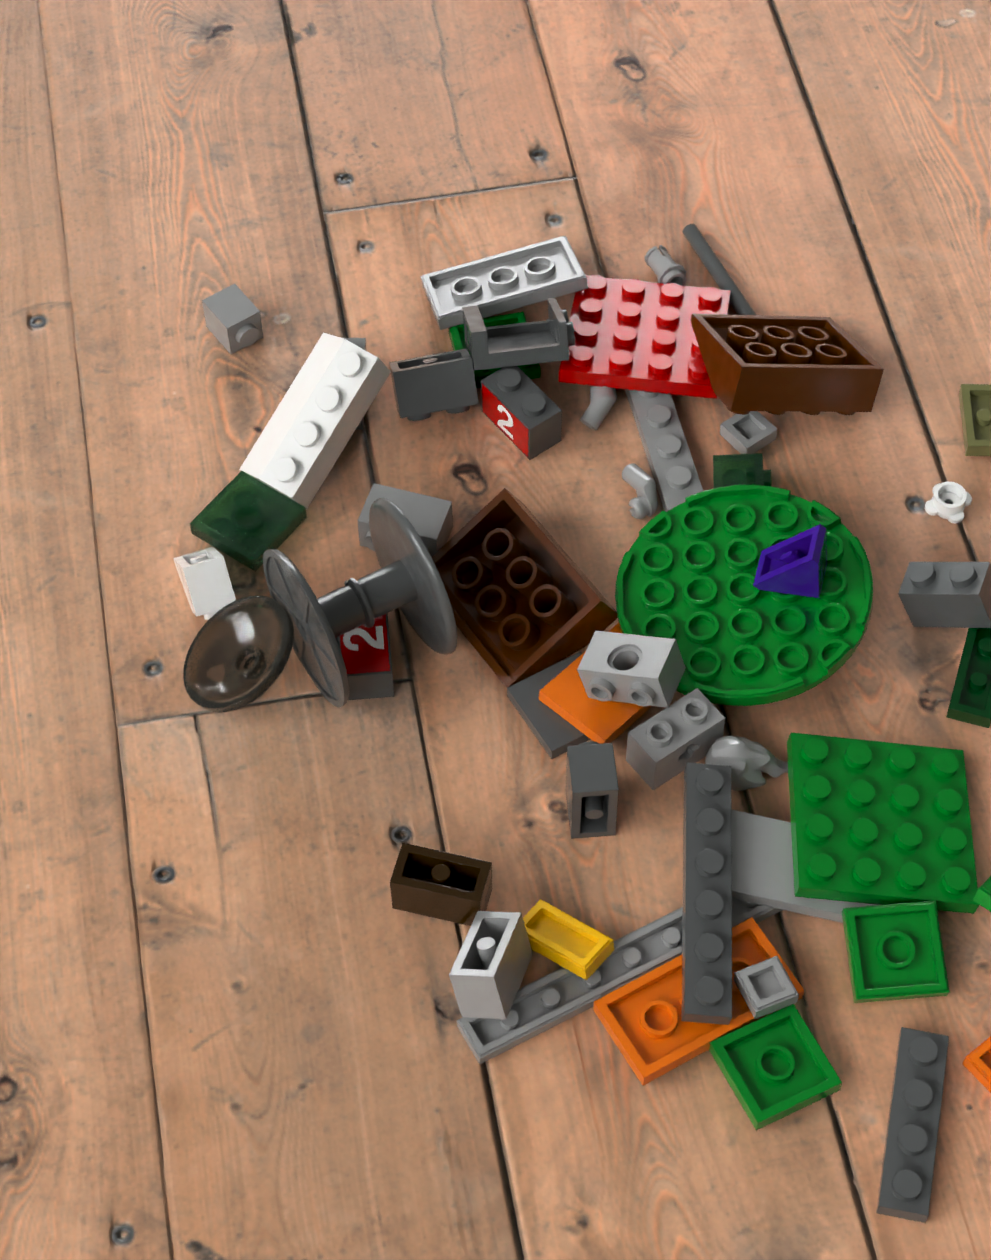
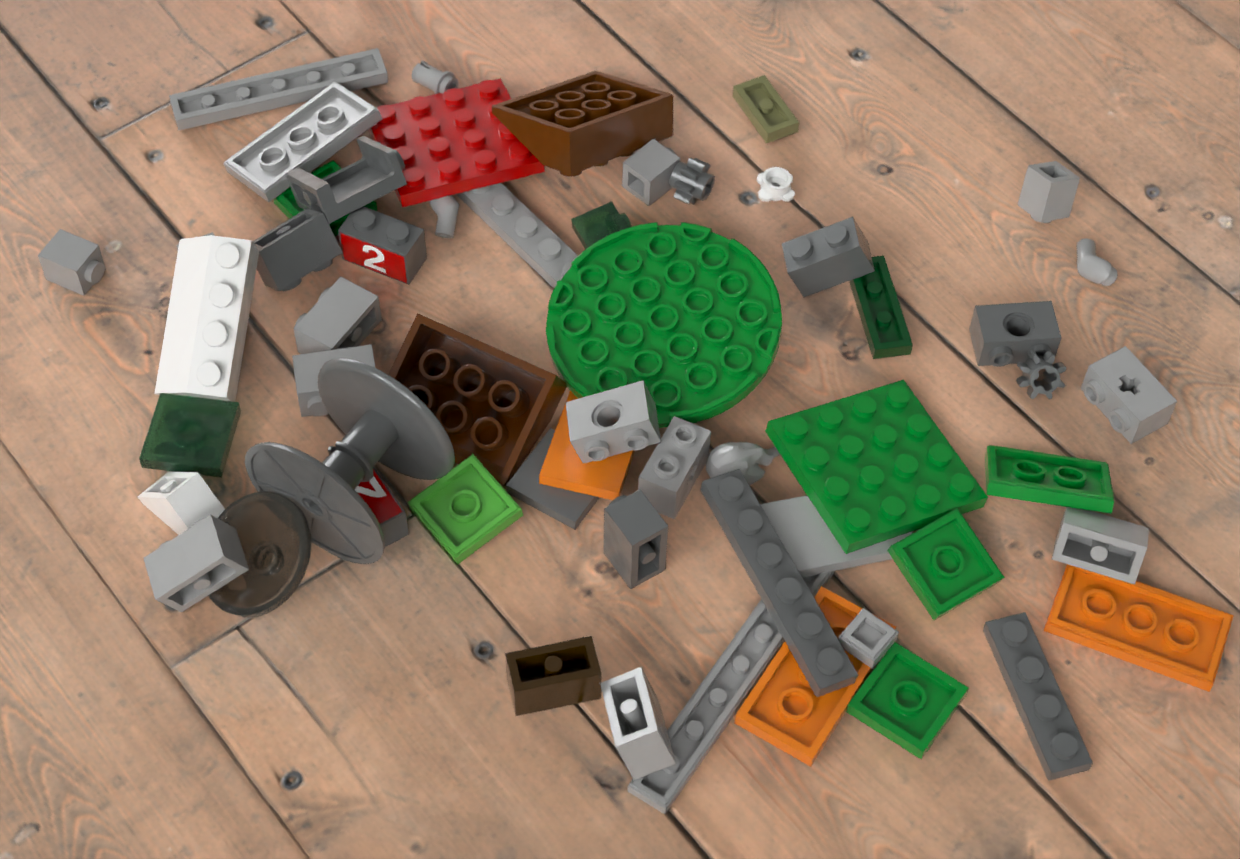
camera: 30 degrees left, 0 degrees up
yellow tile [523,899,615,981] -> none
light grey arm [622,463,658,519] -> none
dark grey bar [683,224,756,315] -> none
light grey plate [720,411,777,458] -> none
dark purple slope [753,524,827,598] -> none
none -> light grey brick [144,515,249,612]
none -> light grey plate [169,48,388,131]
none -> light grey brick [294,277,382,354]
none -> bright green tile [407,454,523,564]
none -> light grey brick [622,139,680,206]
none -> dark grey gear [669,157,715,205]

